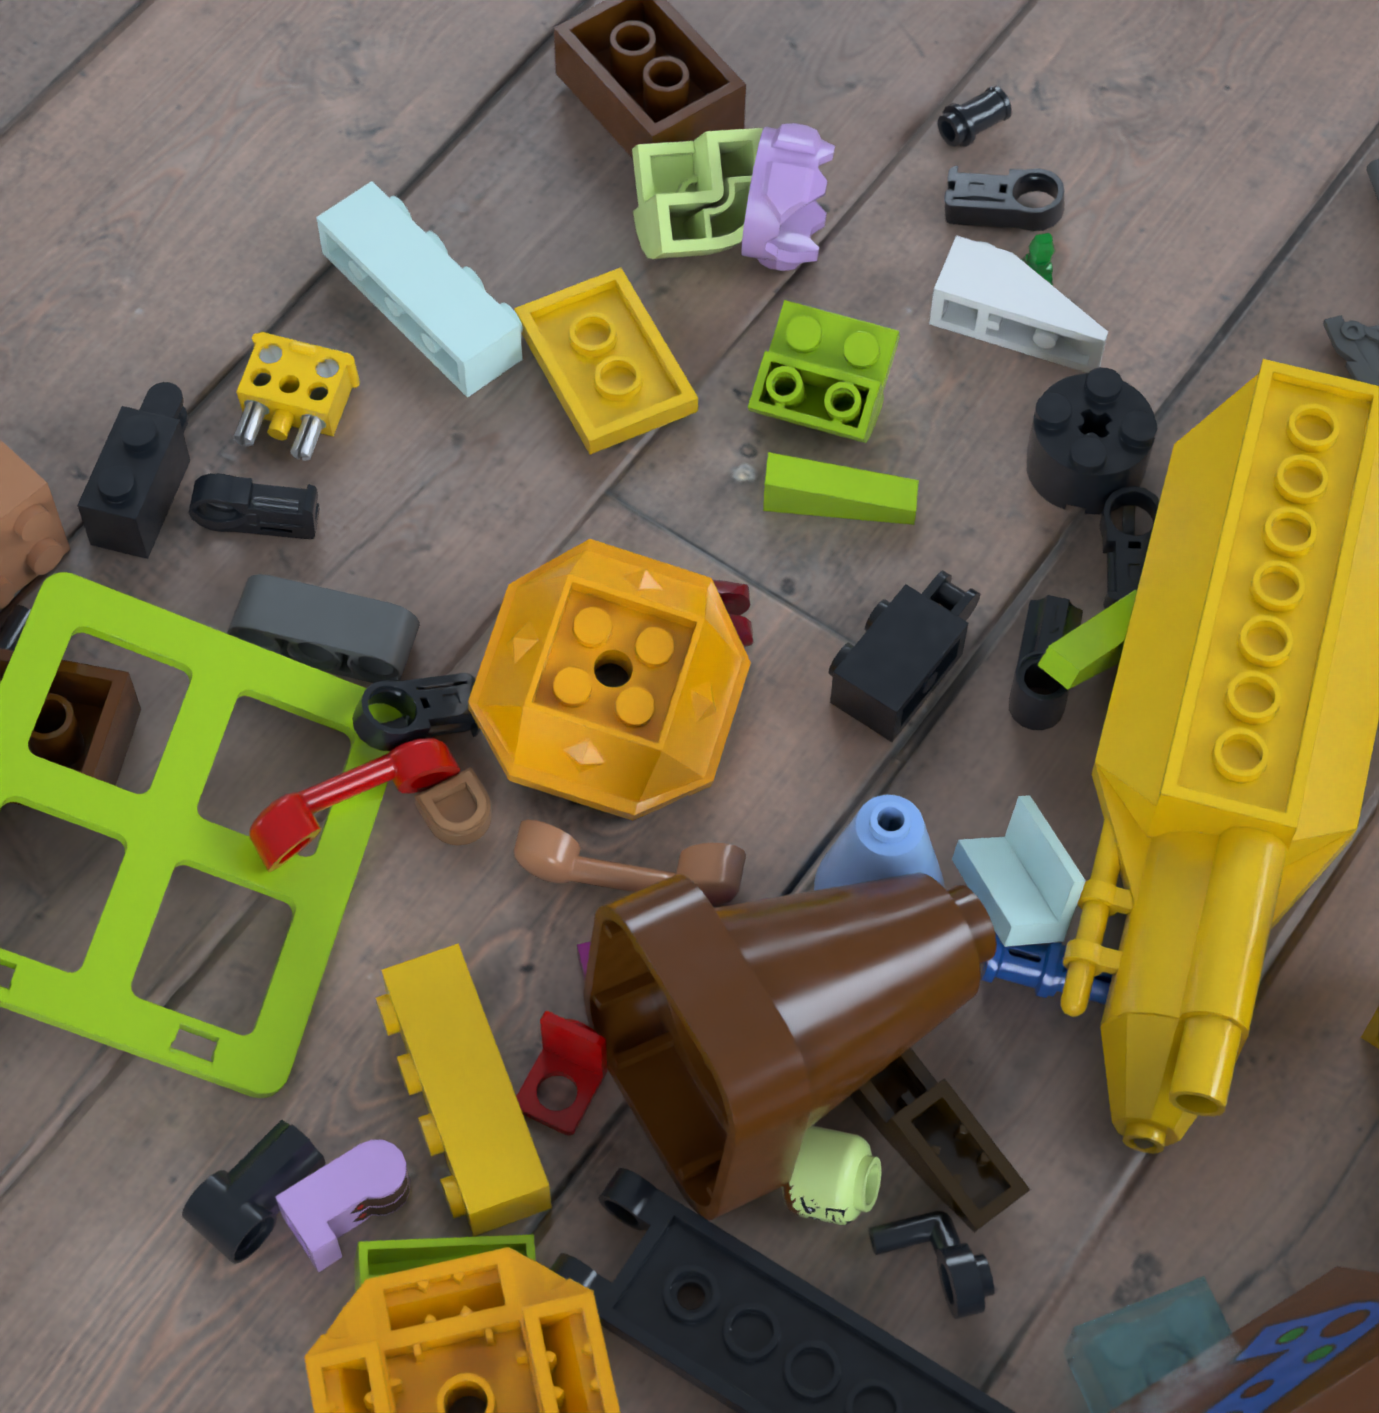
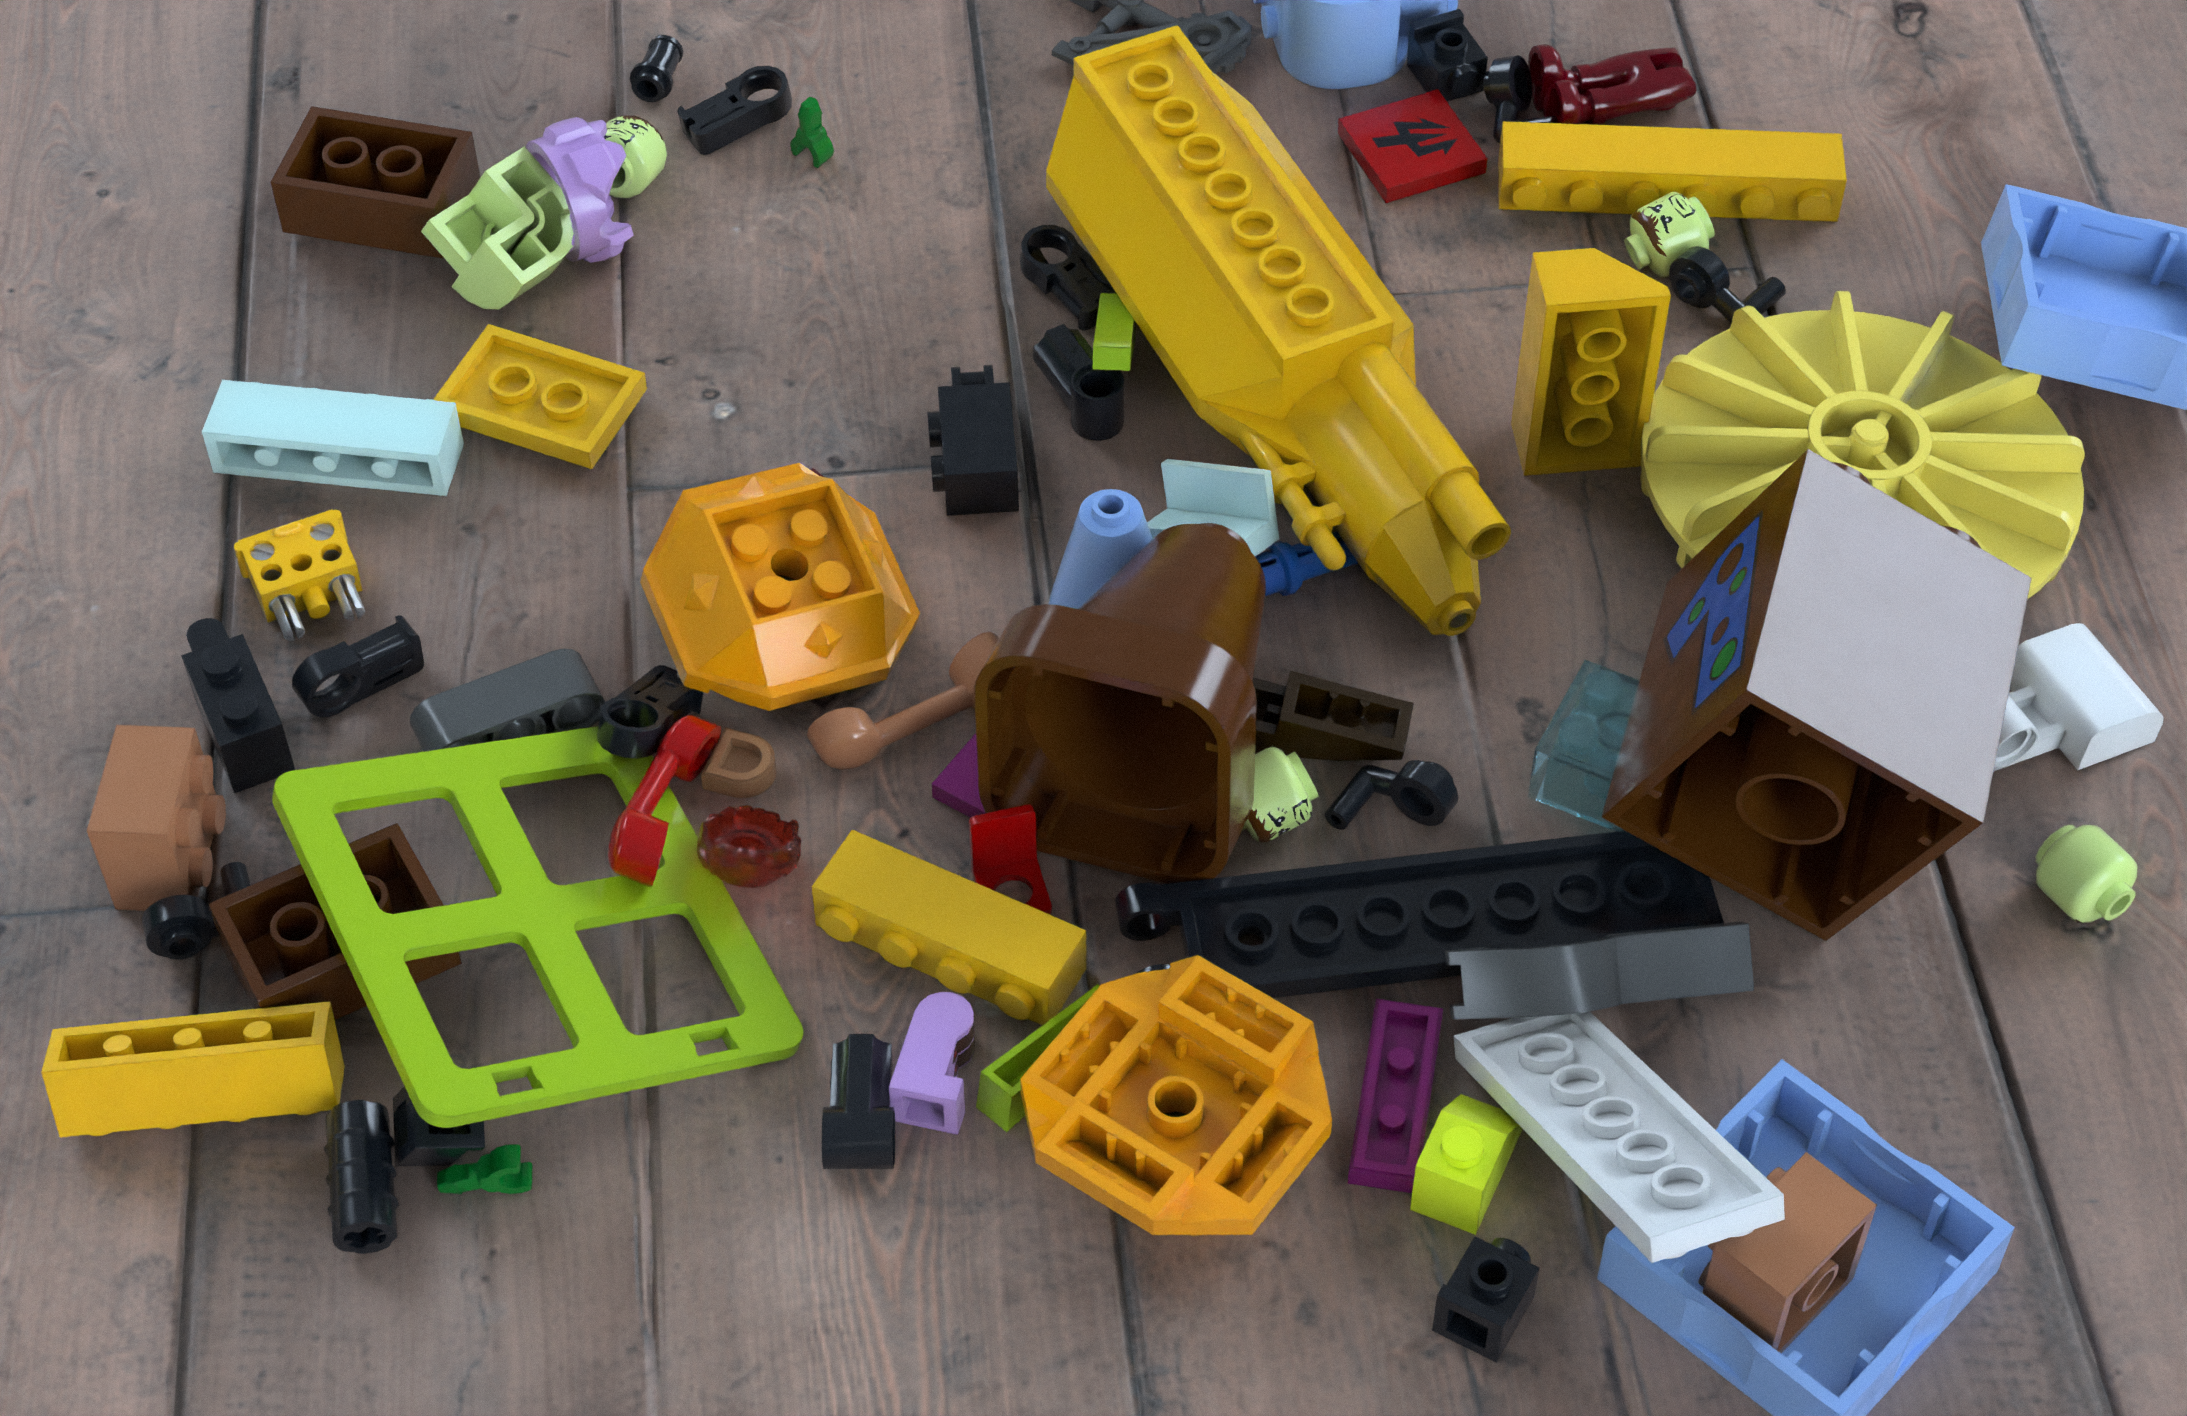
camera: 40 degrees left, 10 degrees down
lime brick [748,300,900,443] -> none
lime piece [763,452,919,525] -> none
white slope [929,236,1108,373] -> none
black brick [1026,367,1157,514] -> none
none -> yellowish green head [604,115,667,198]
none -> clear red hair [697,805,801,888]

